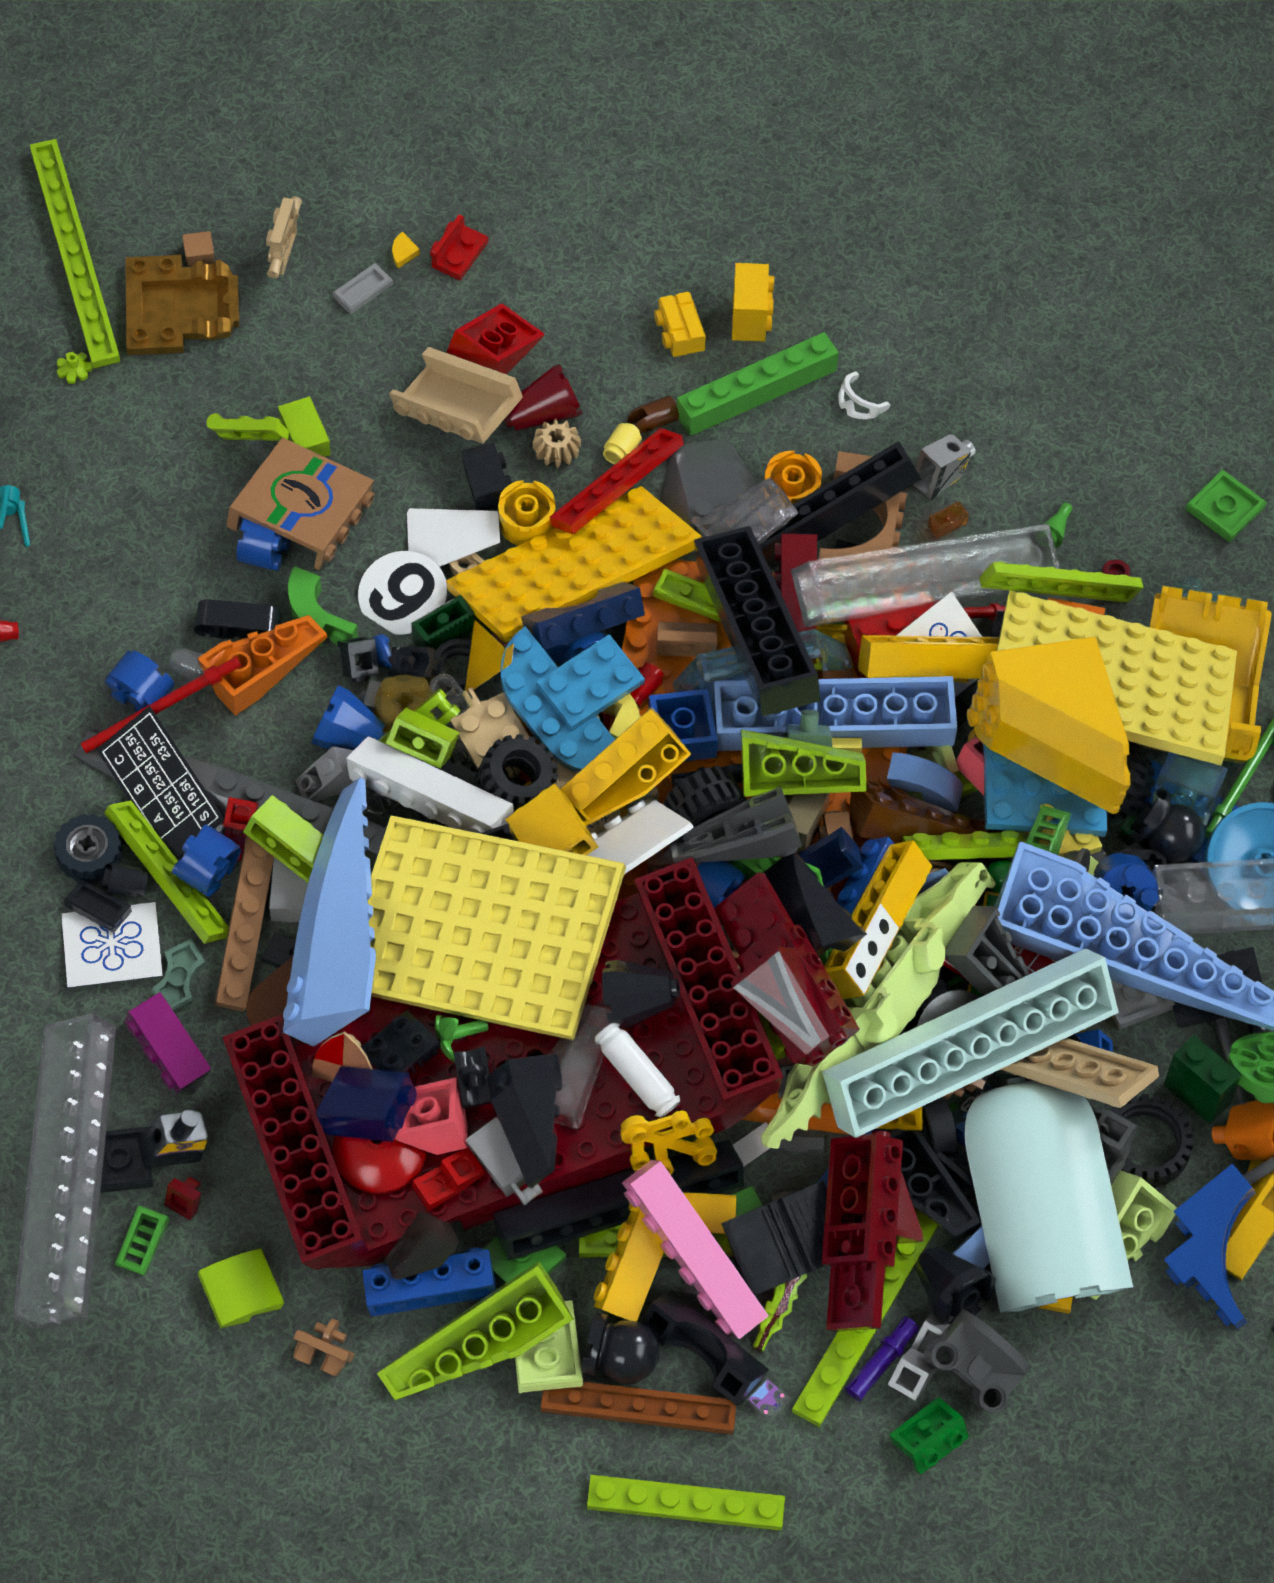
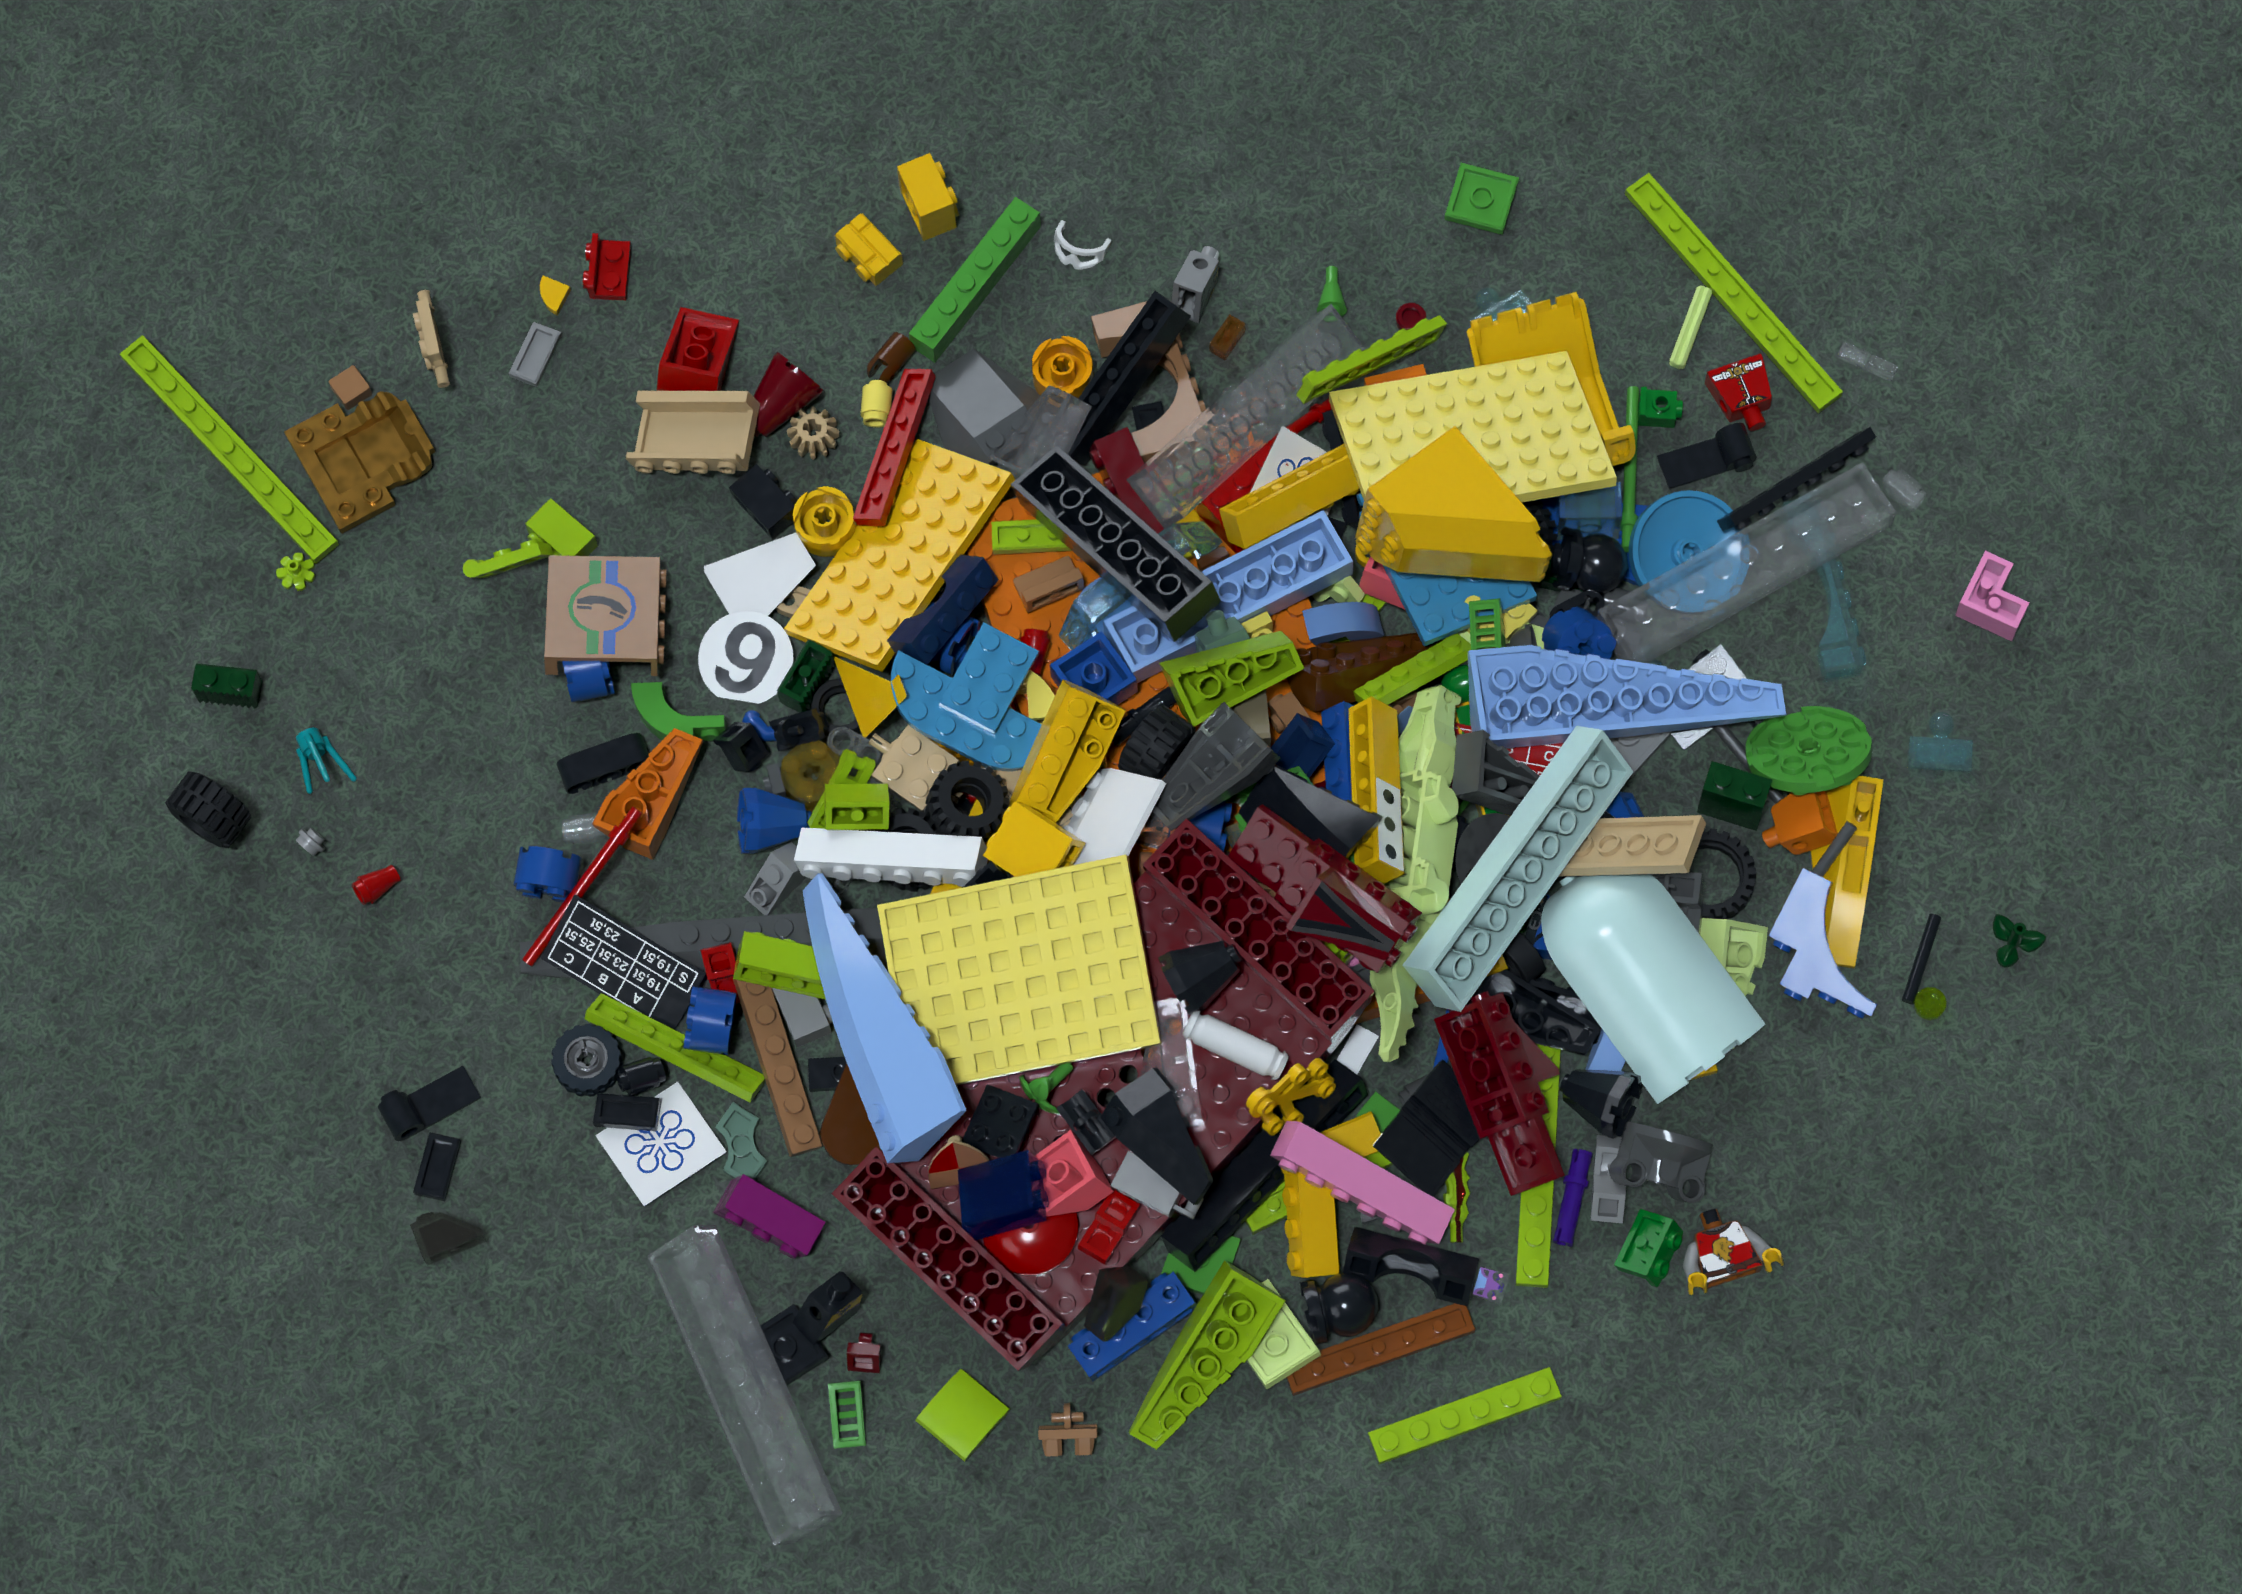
camera: 20 degrees left, 10 degrees up
none -> torso [1683,1209,1784,1295]

